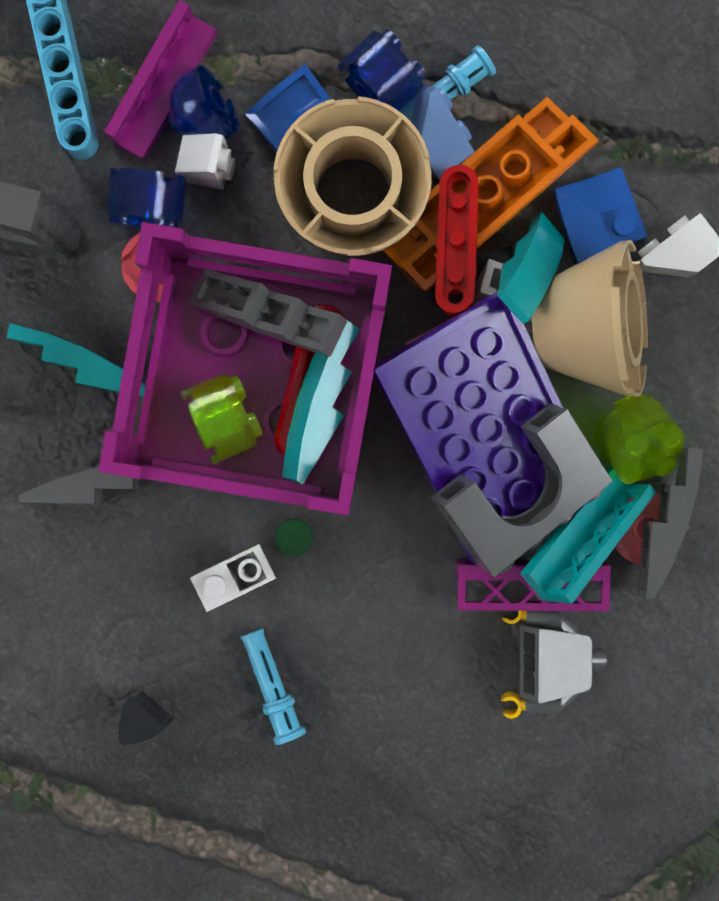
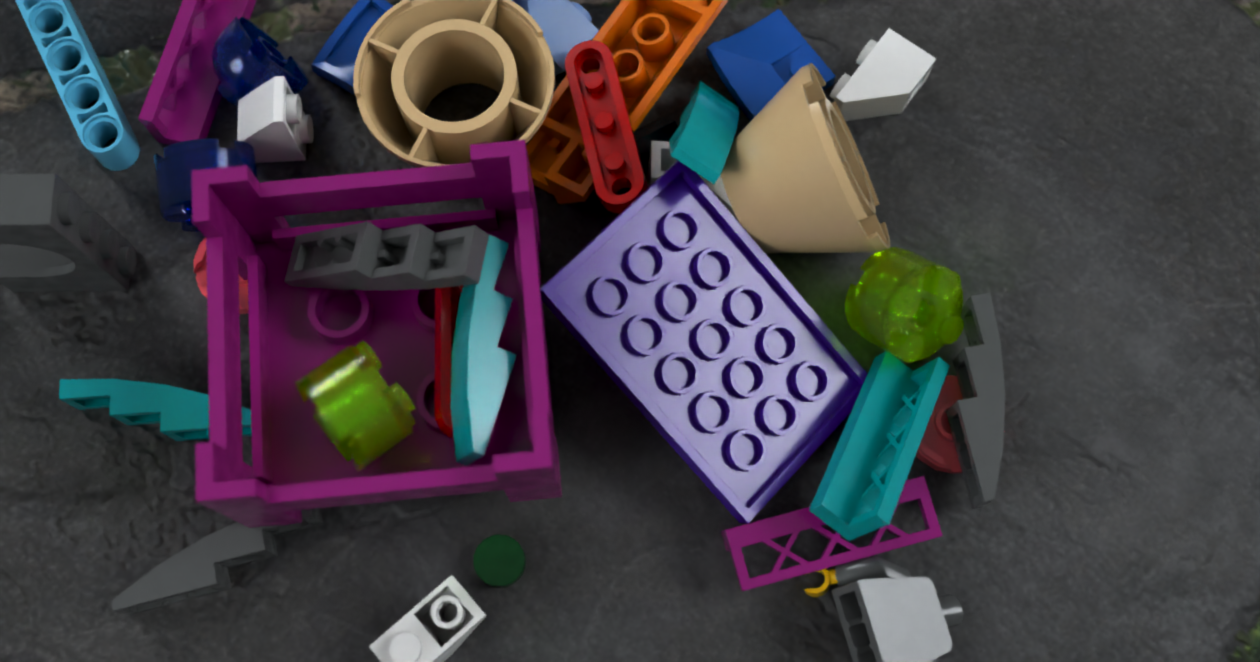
camera: 15 degrees left, 15 degrees down
dark grey arch [431,403,613,578] -> none

